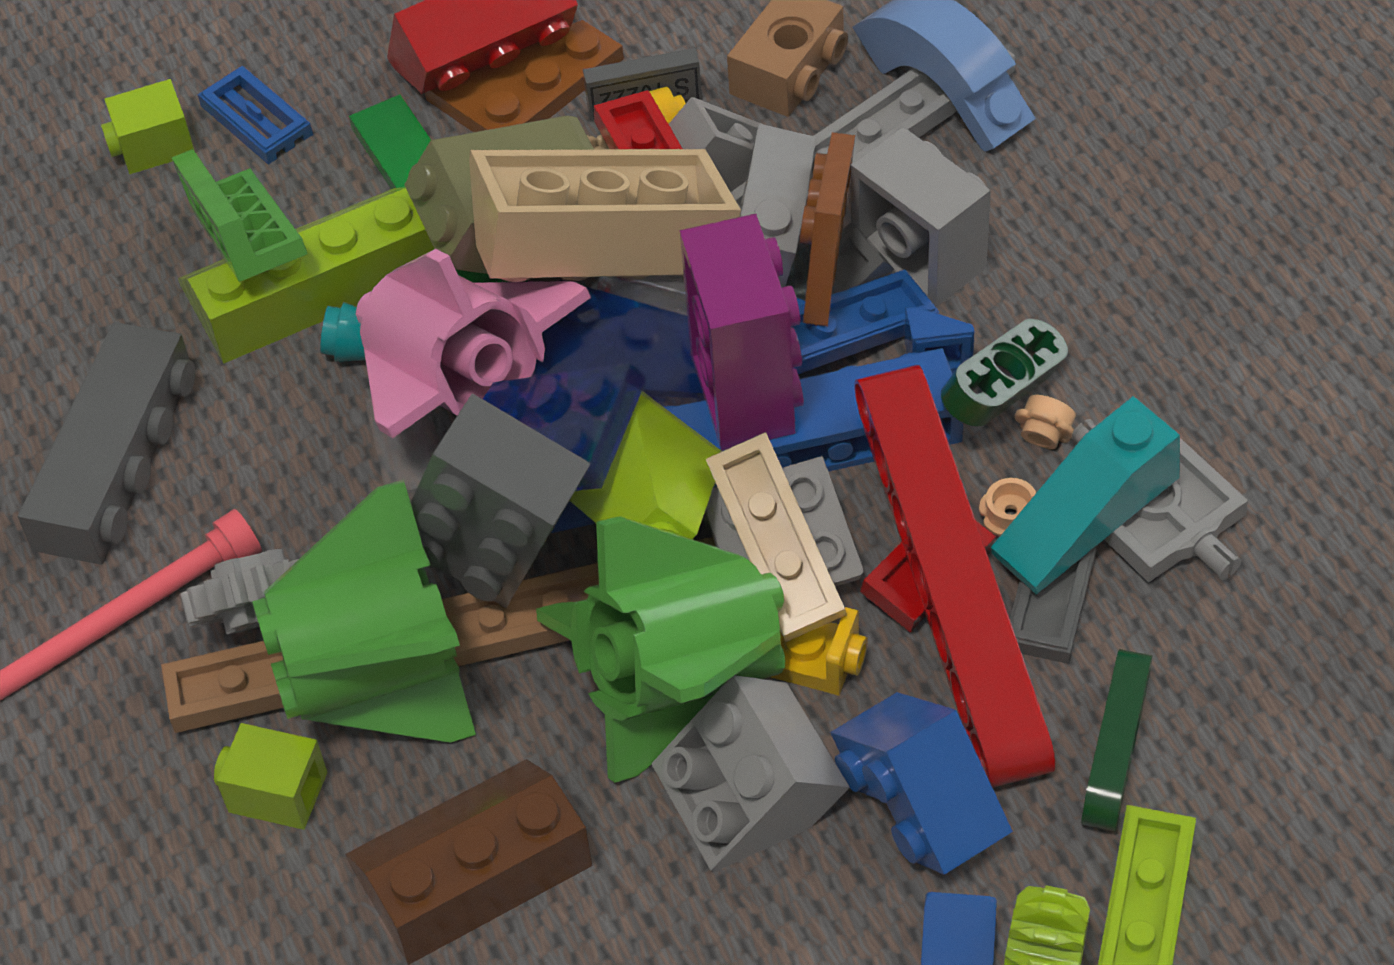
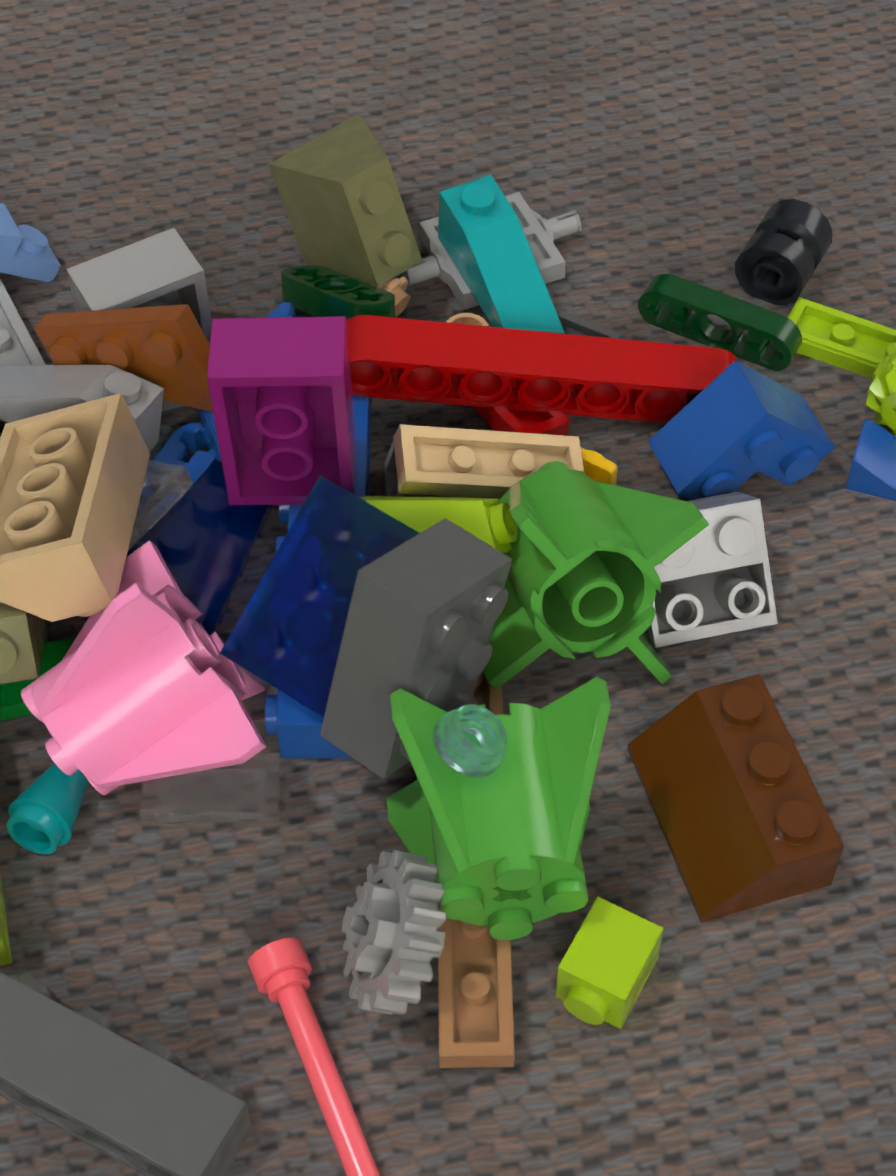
camera: 80 degrees left, 0 degrees up
none -> olive slope [269,115,422,287]
none -> clear light blue plate [433,704,507,778]
none -> black wheel [735,199,833,306]

